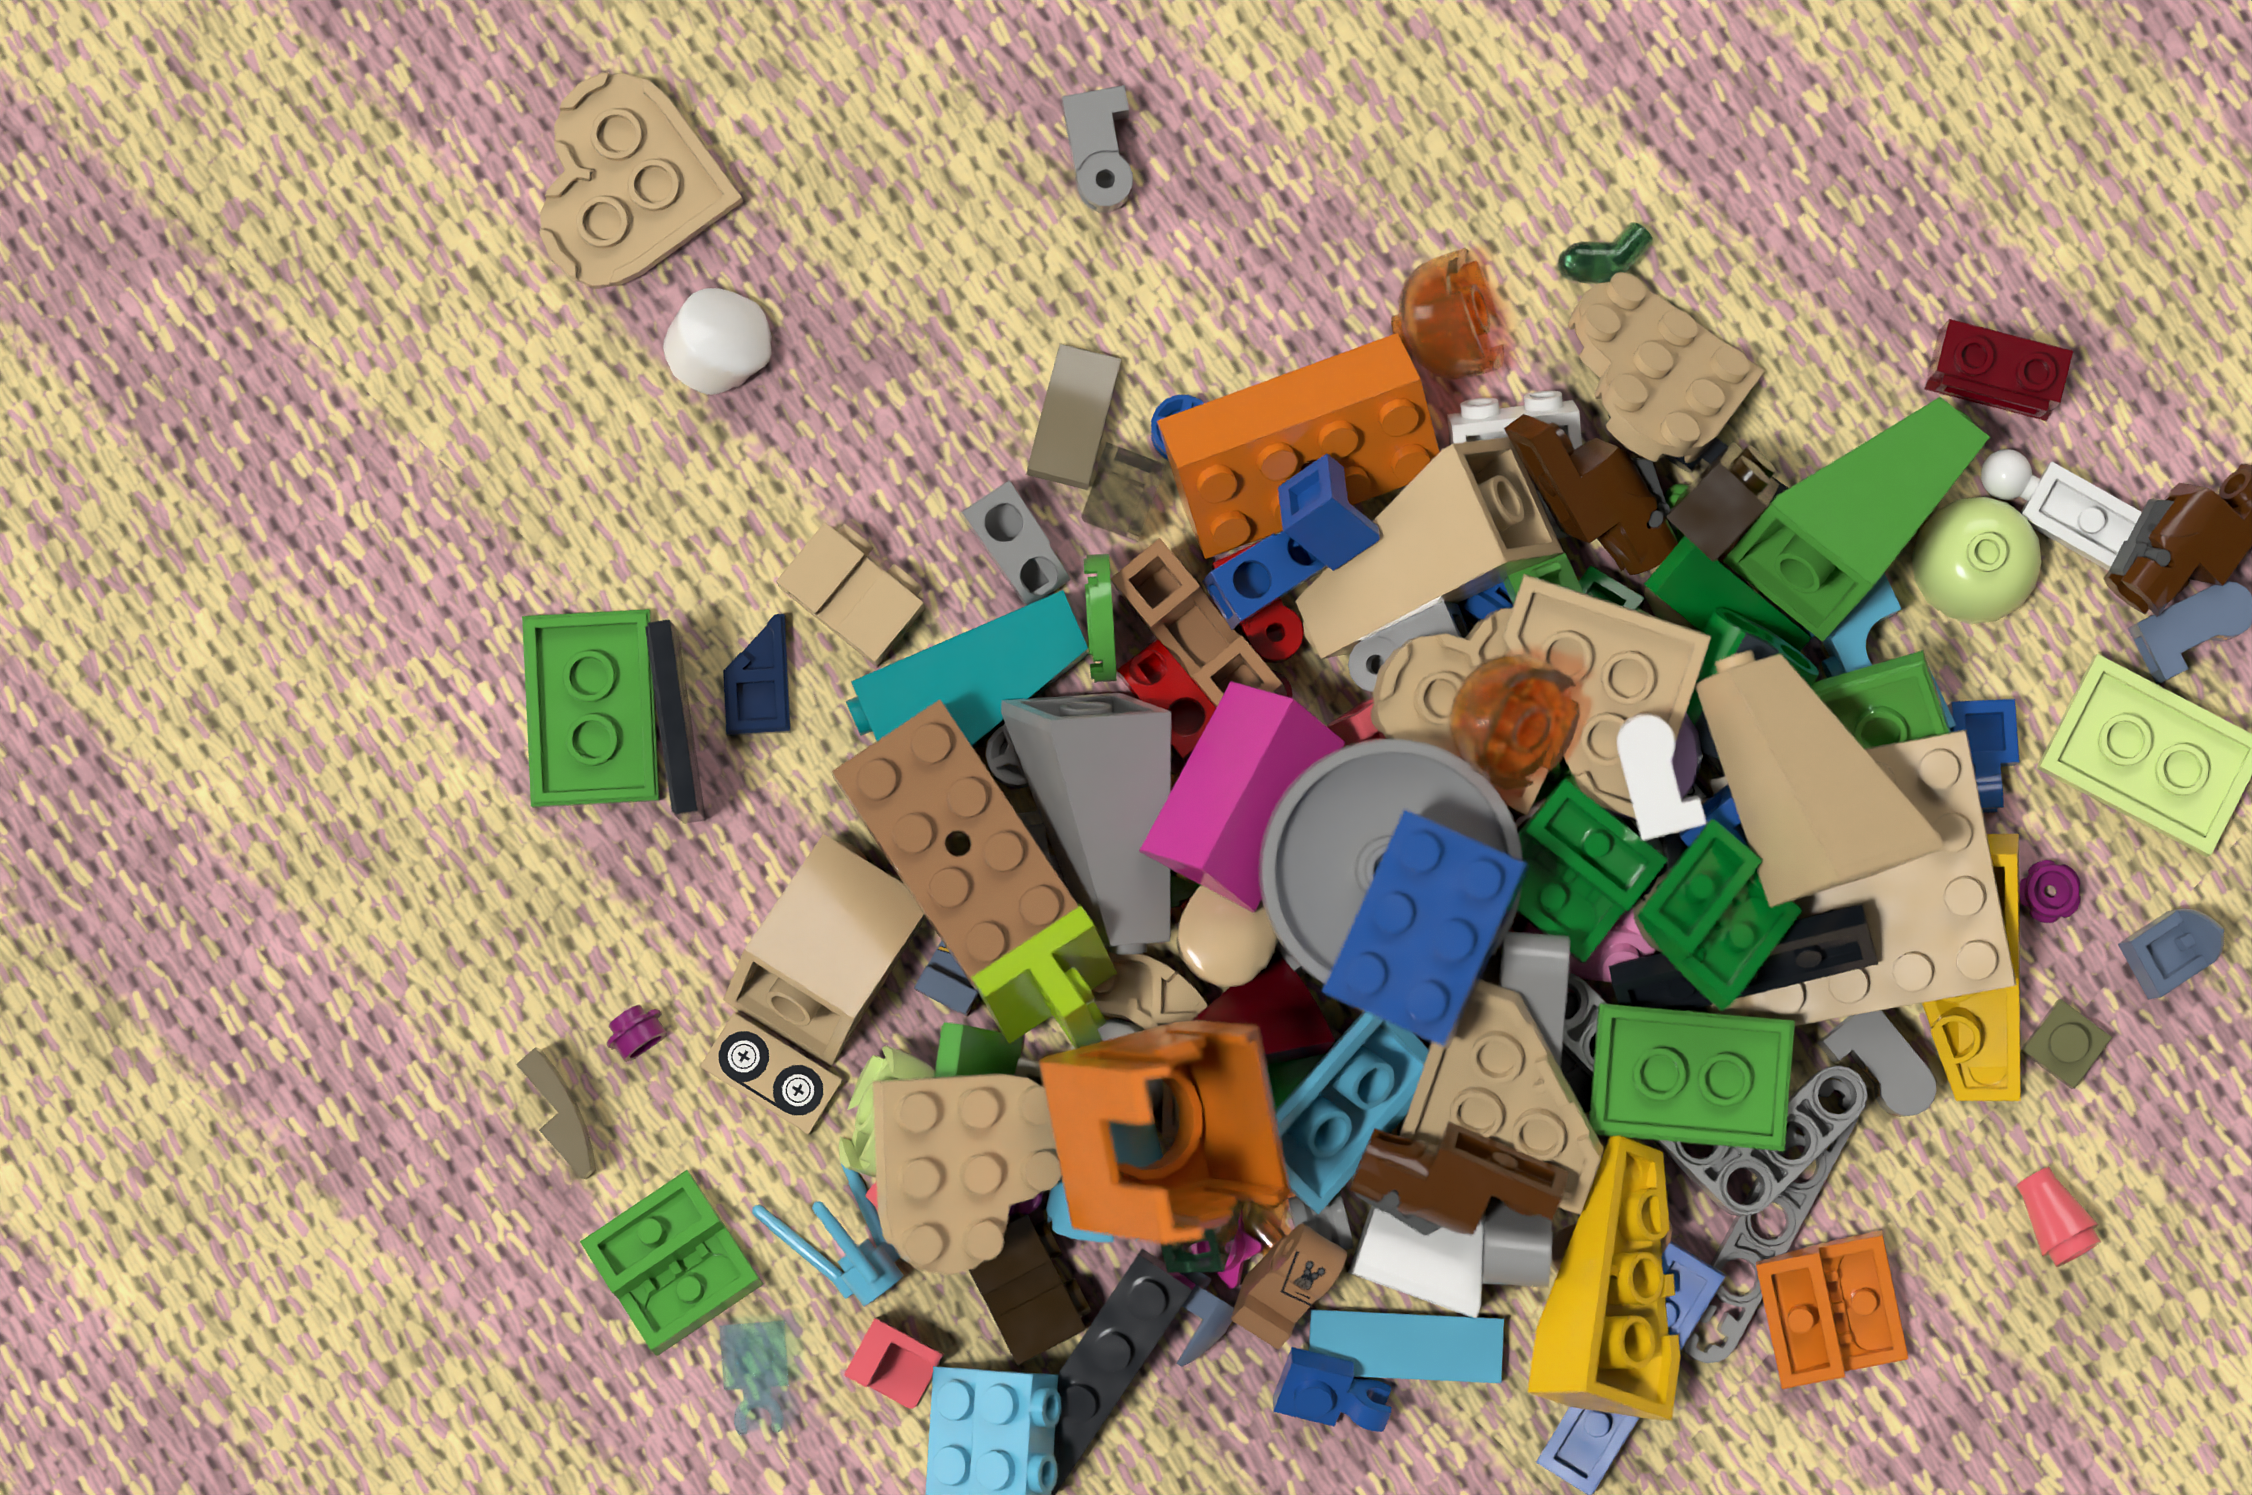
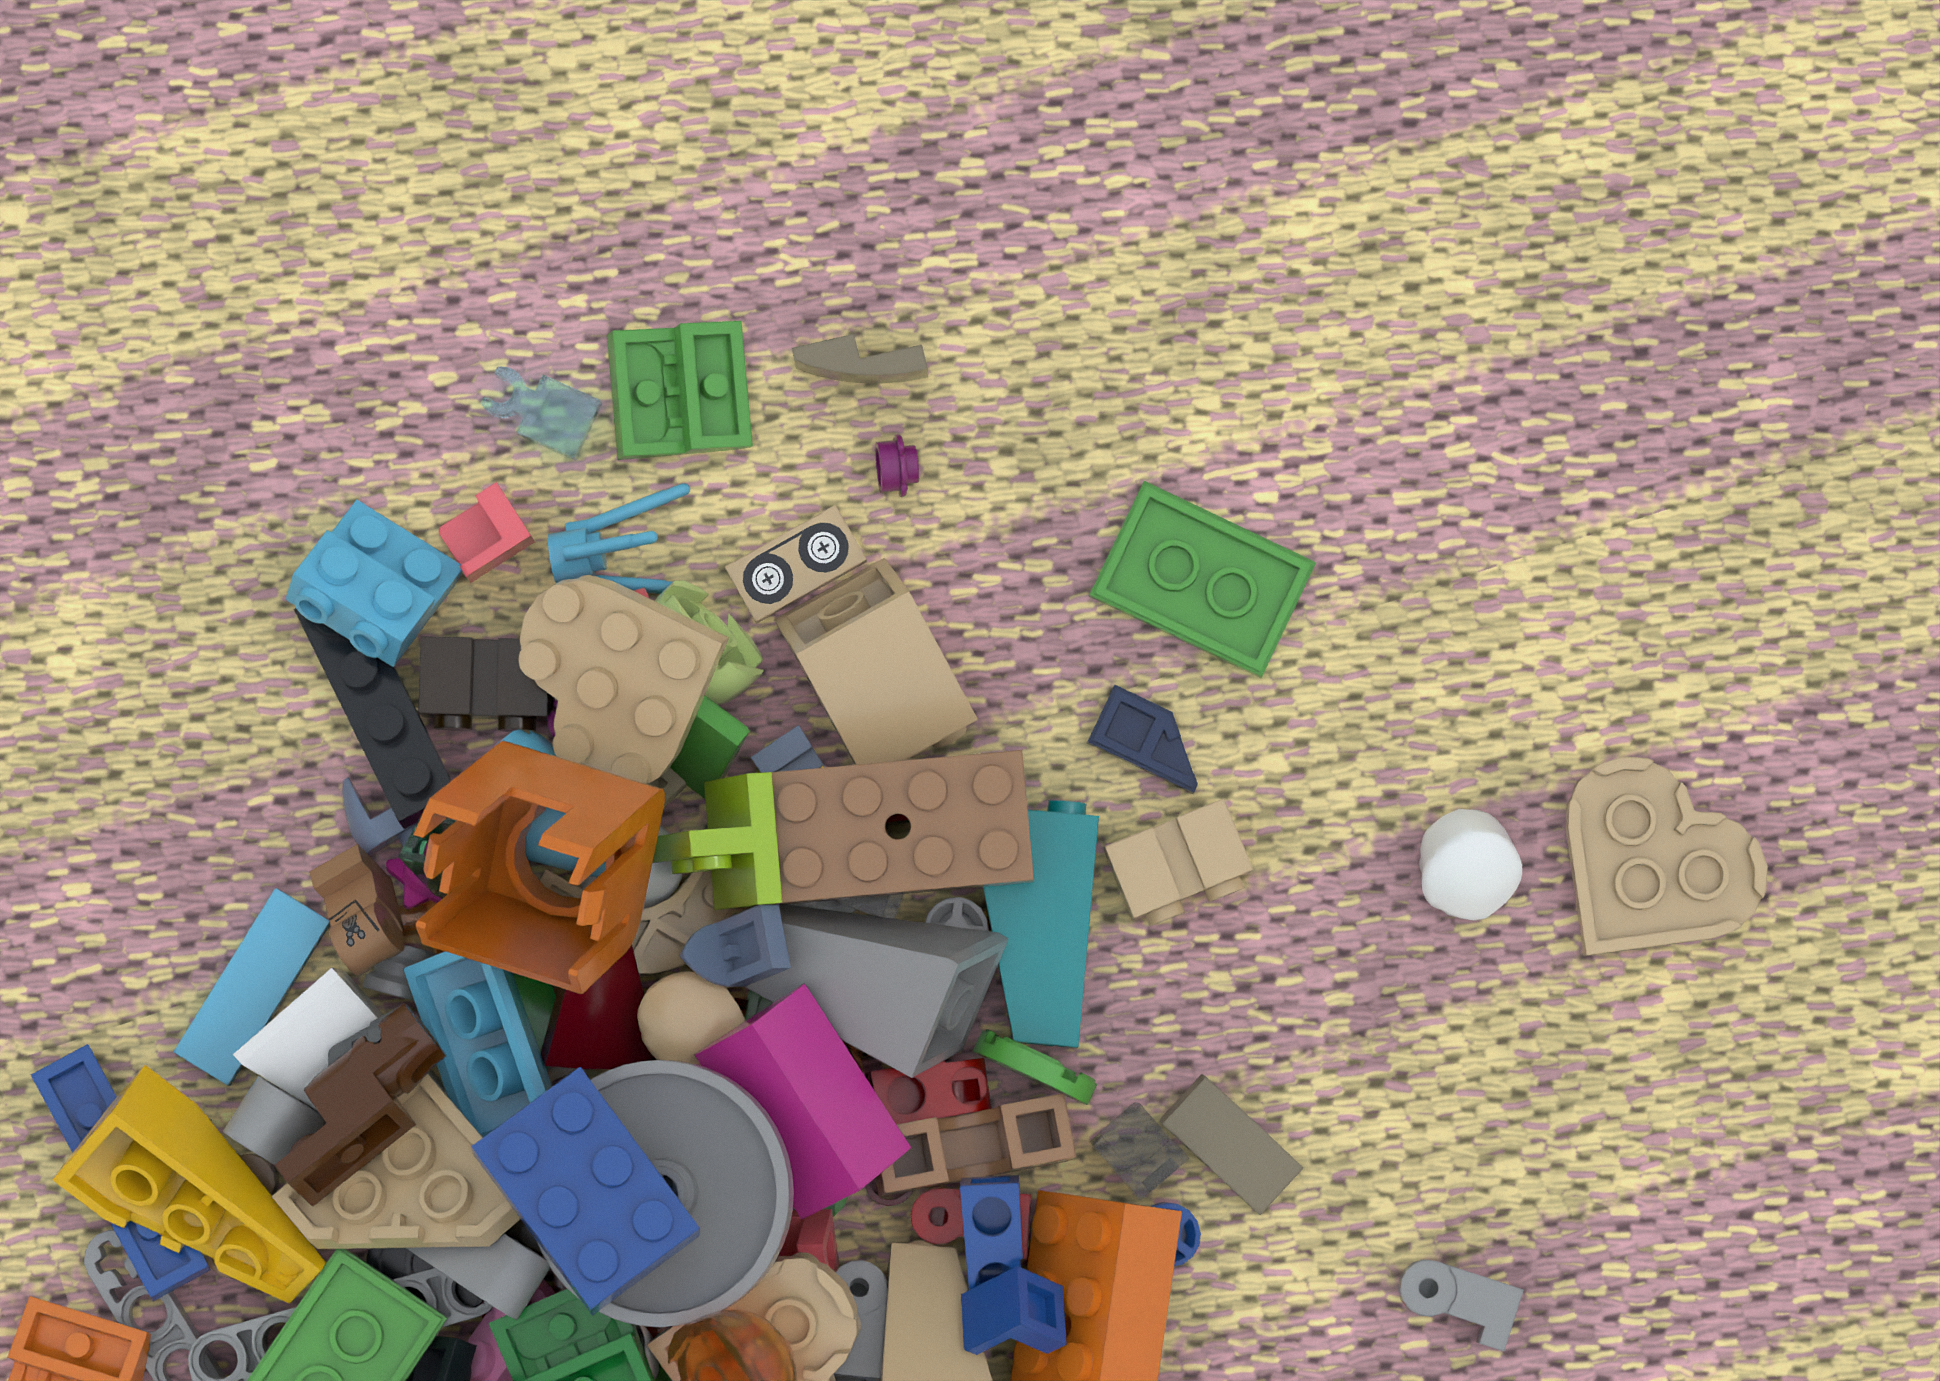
camera: 120 degrees right, 0 degrees up
black tile [645,619,706,824] -> none
light grey leg [959,480,1070,606] -> none
blue plate [1273,1347,1392,1432] -> none
none -> sand blue plate [680,905,791,987]

